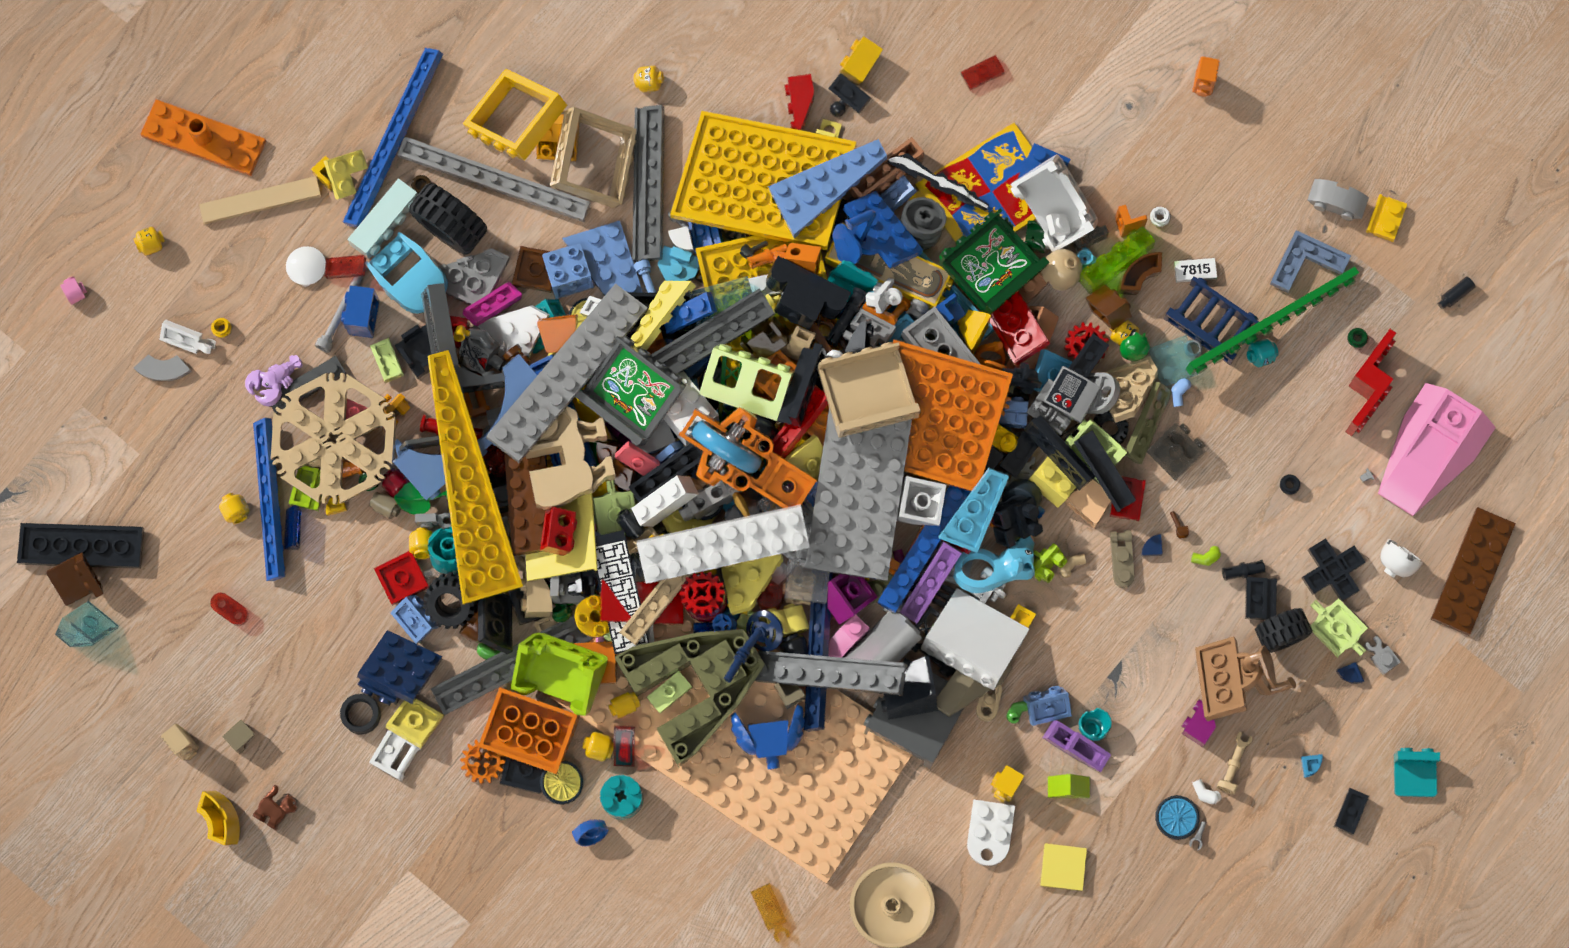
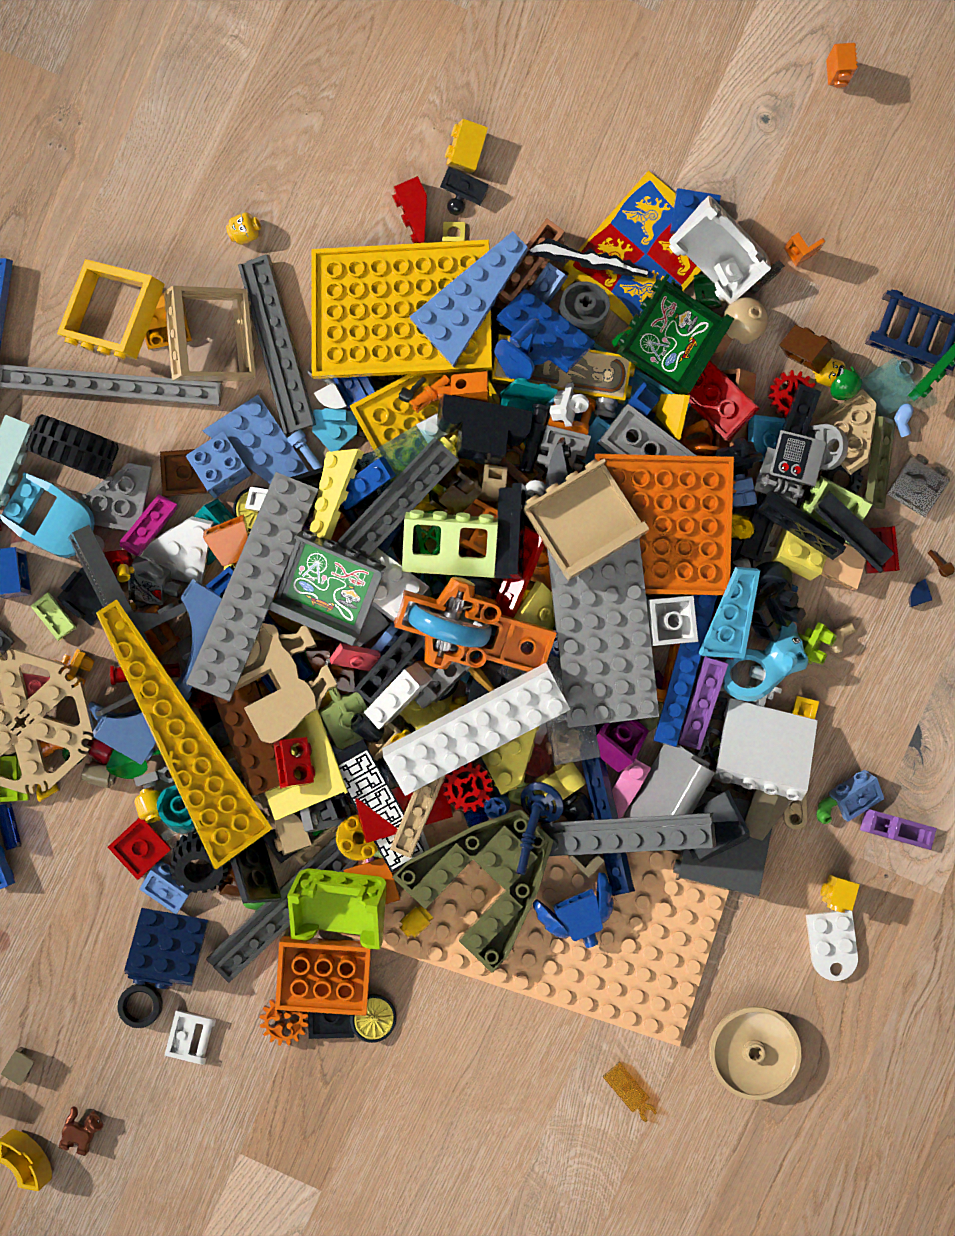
camera: 20 degrees left, 10 degrees up
light yellow plate [386,698,444,749] -> none
dark brown tile [411,175,431,194] -> none
reddish brown wheel [503,344,531,363] -> none
dark green plate [552,604,572,622] -> none
blue hat [572,819,608,847] -> none
yellow head [582,732,614,762] -> none
teal brick [600,775,643,820] -> none
slope [613,725,636,767] -> none
yellowish green plate [647,671,692,714] -> none
clear red plate [960,55,1005,91] -> none
light yellow tile [1040,844,1087,891] -> none
lime slope [1048,774,1090,798] -> none
medium azure plate [1077,247,1097,271] -> none
teal hair [1078,708,1112,741] -> none
clear neon green brick [1079,226,1156,294] -> none
dark tan plate [1110,530,1134,588] -> none
reddish brown brick [1117,252,1162,295] -> none
white plate [1150,207,1170,227] -> none
white tile [1174,258,1217,283] -> none

